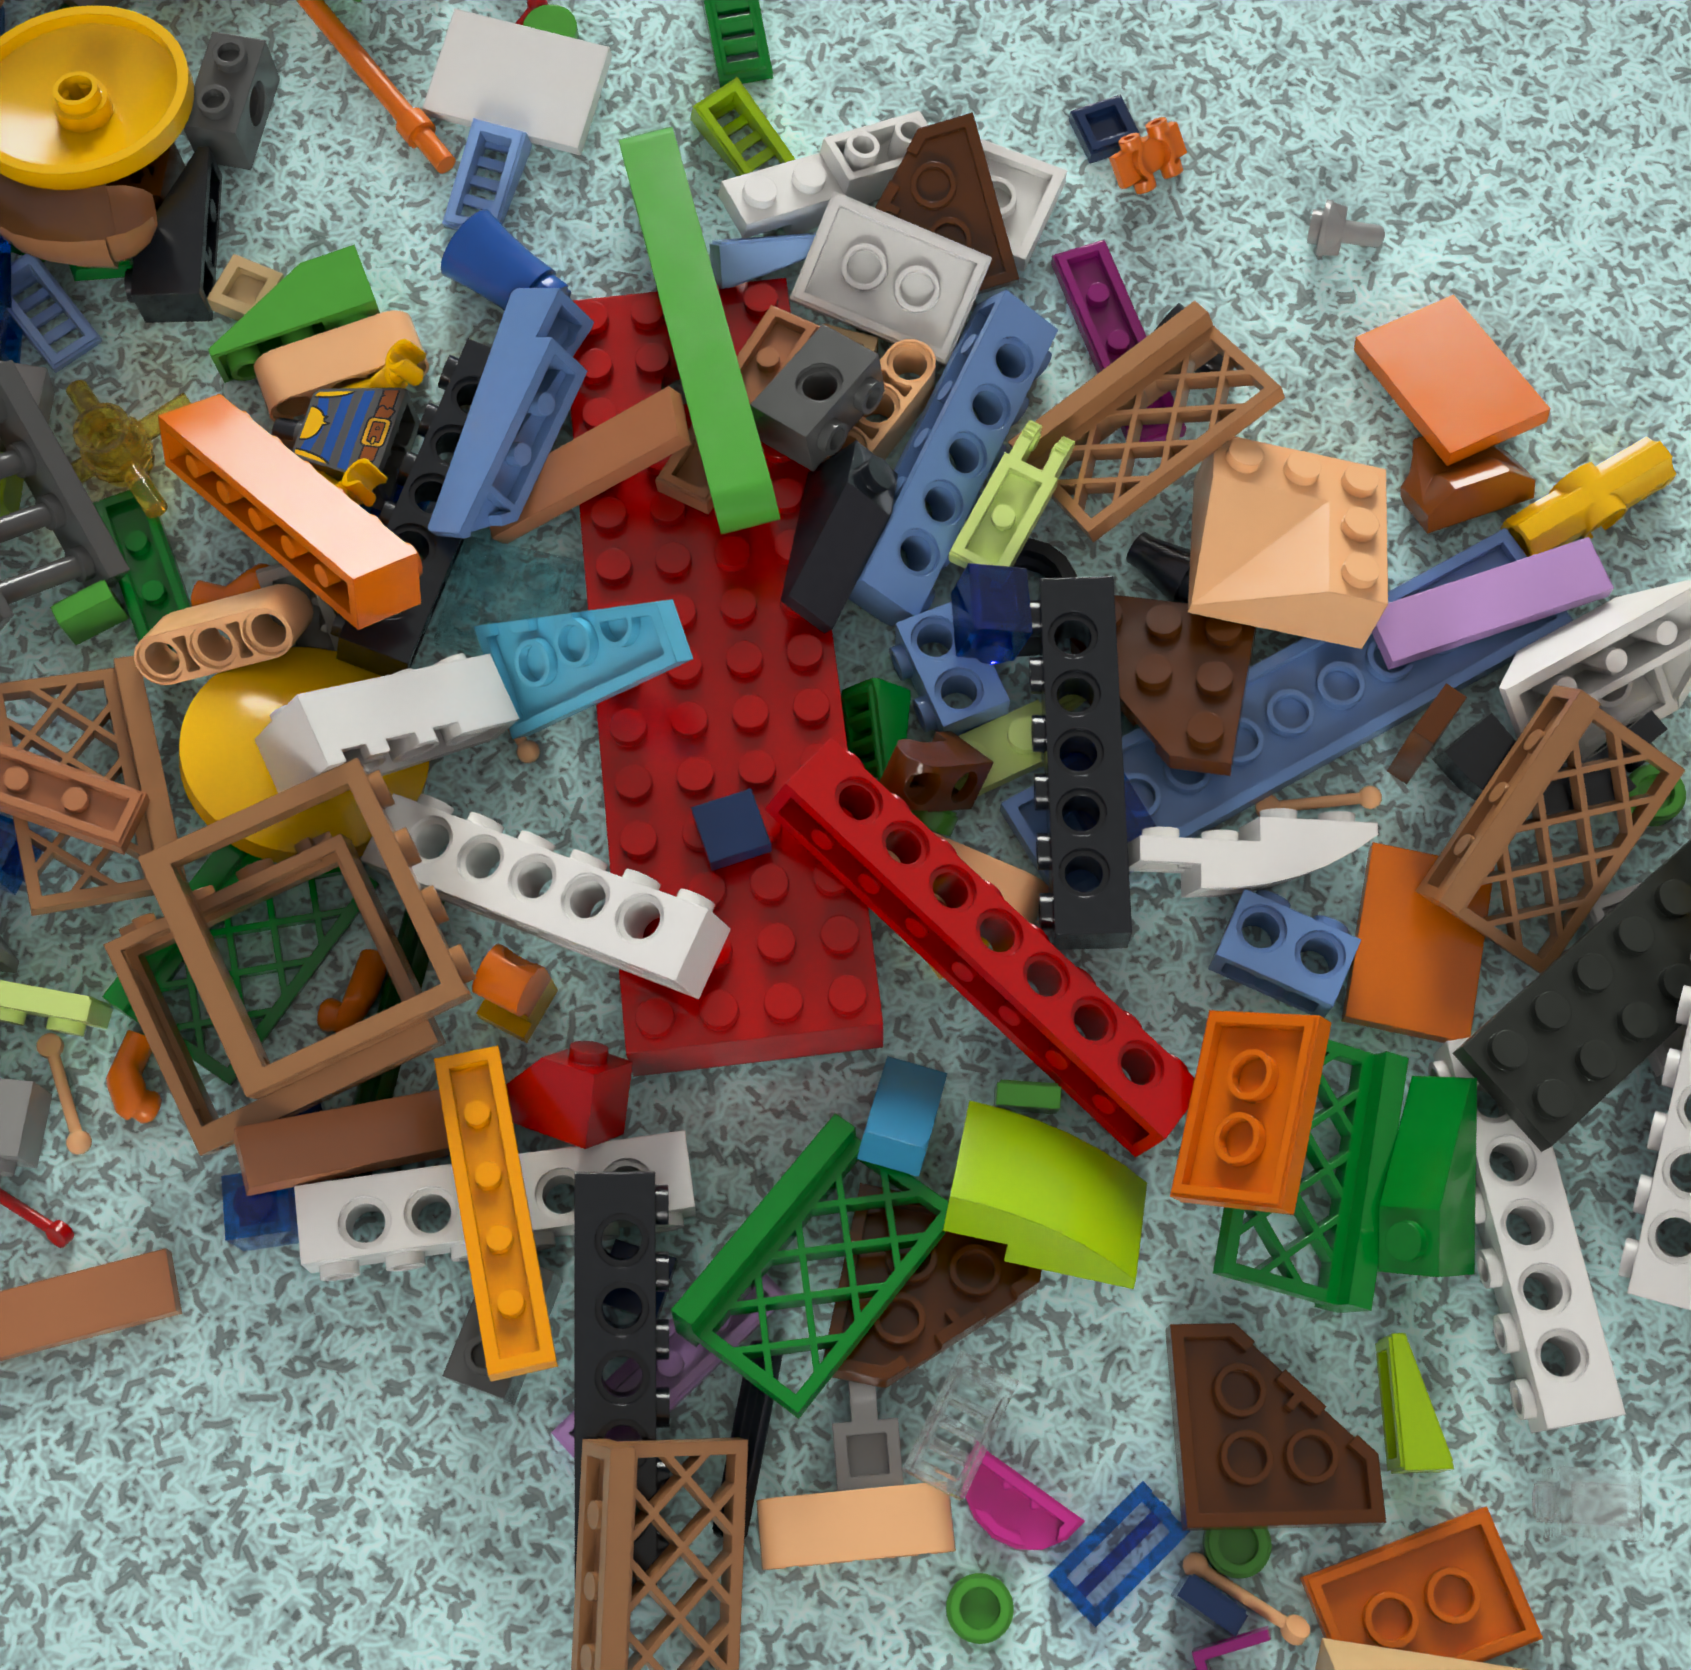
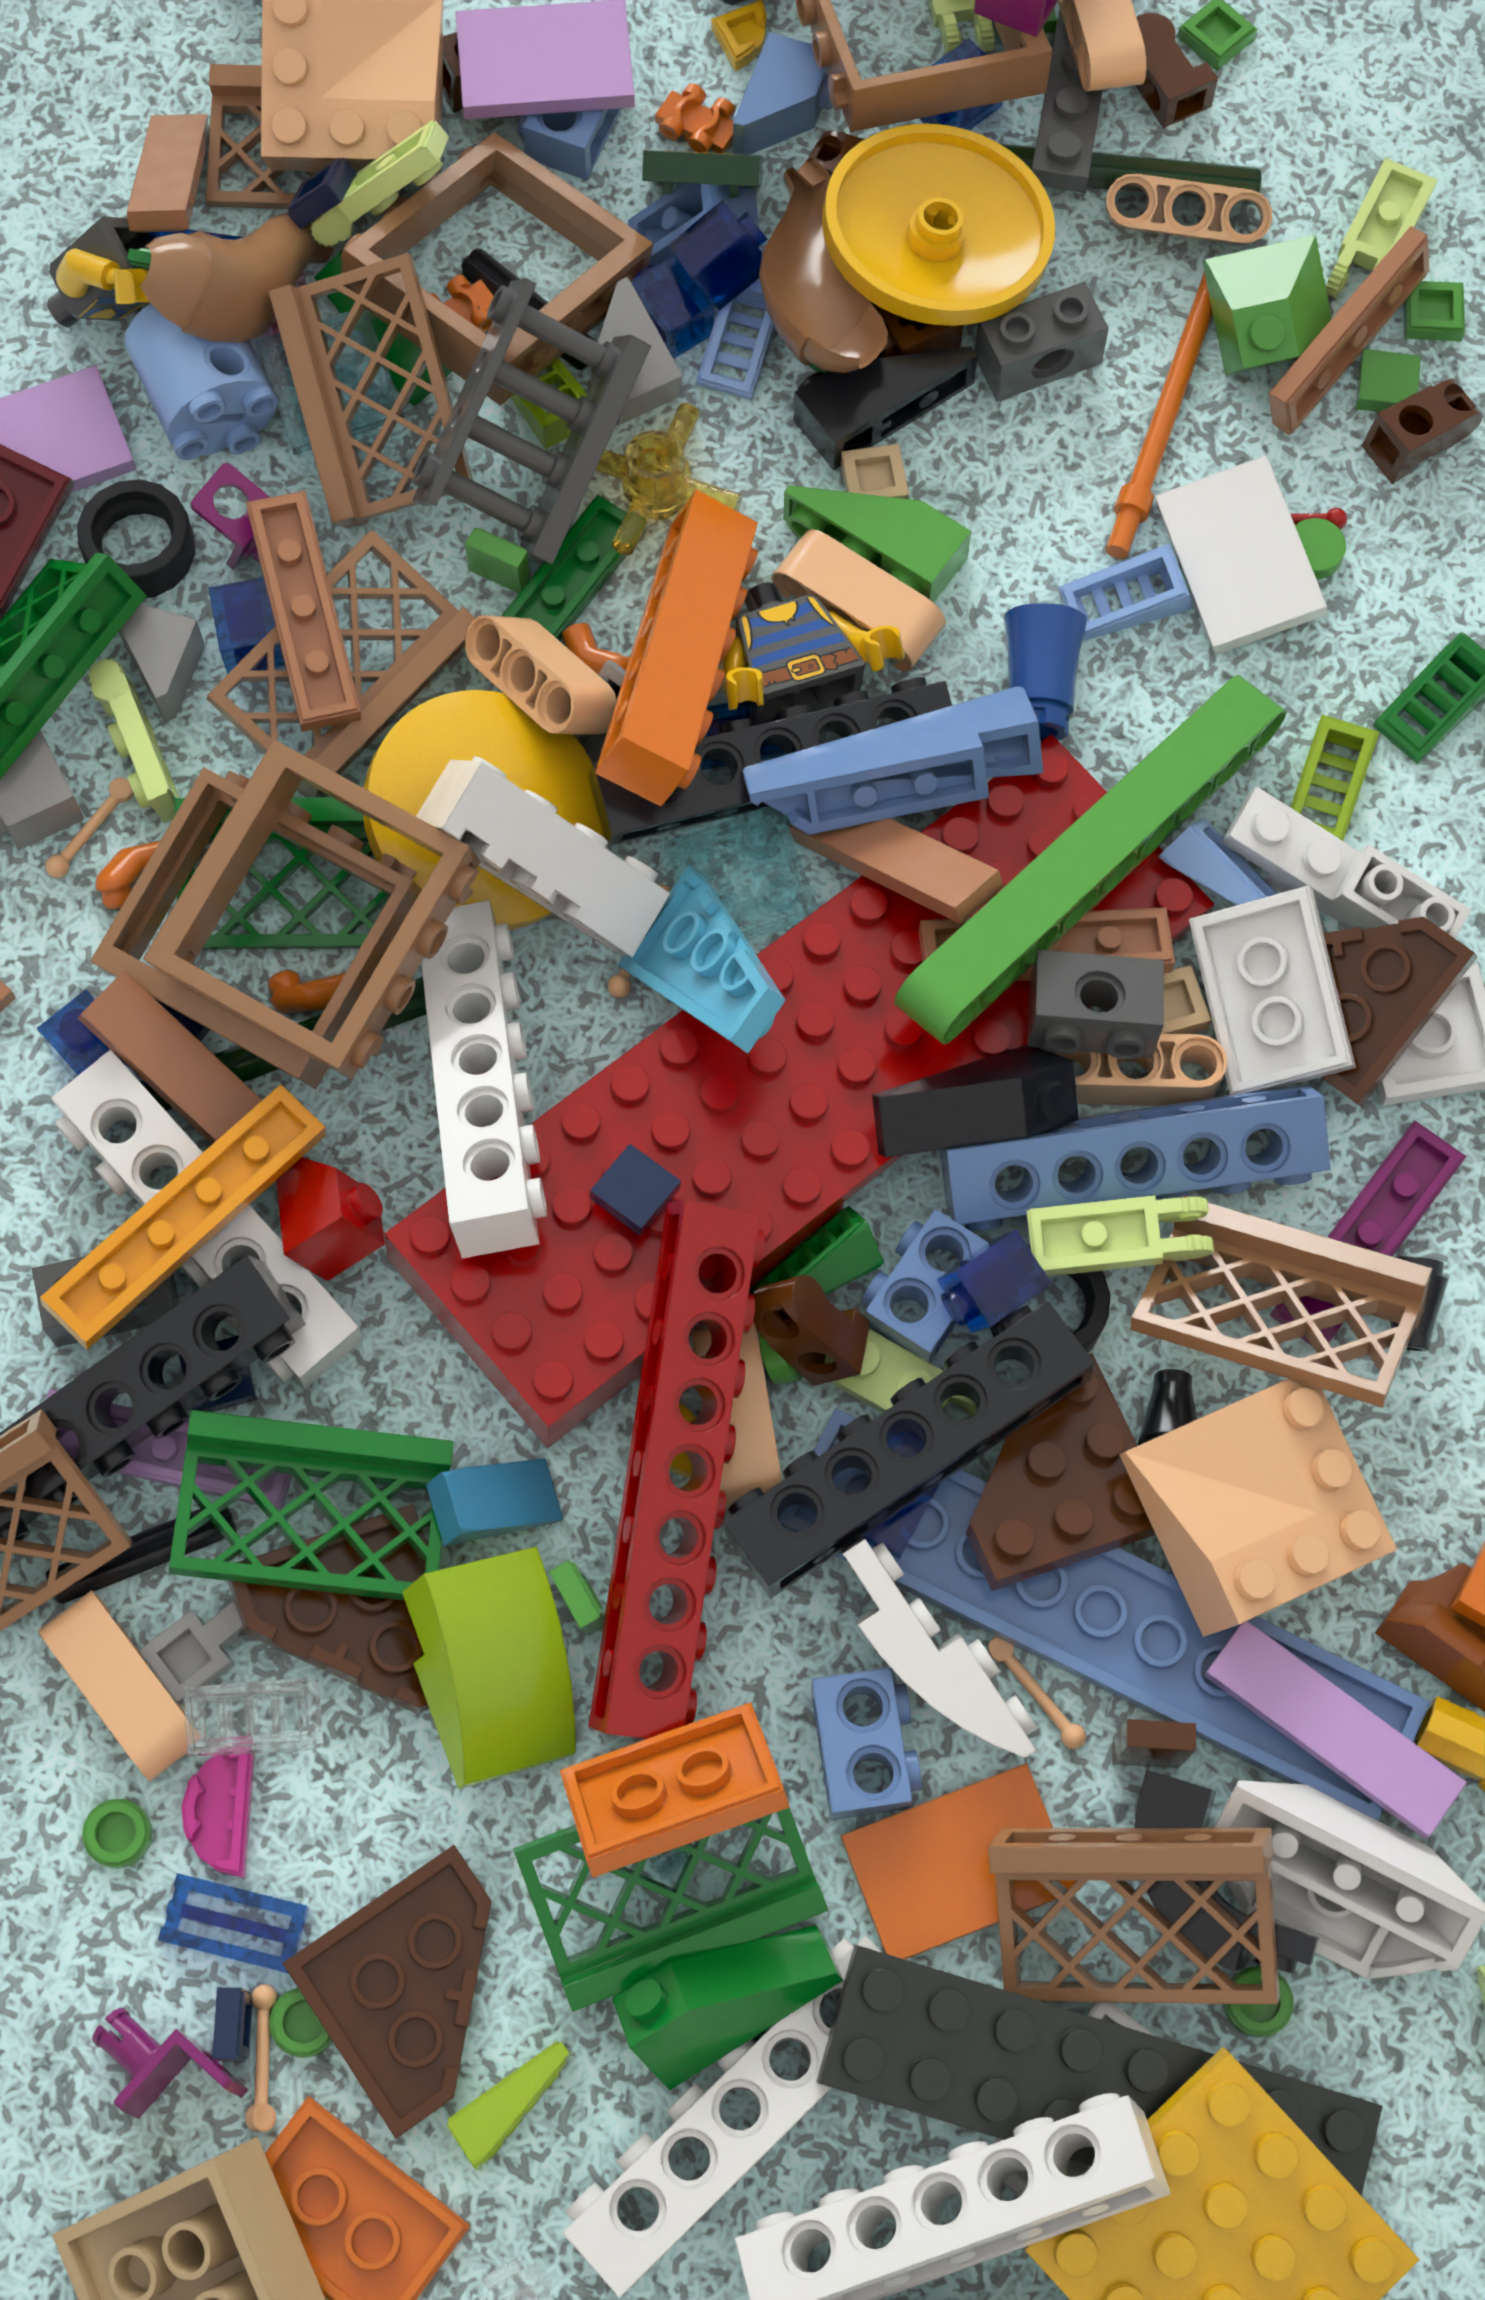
camera: 55 degrees right, 0 degrees up
orange leg [472,943,558,1043] -> none

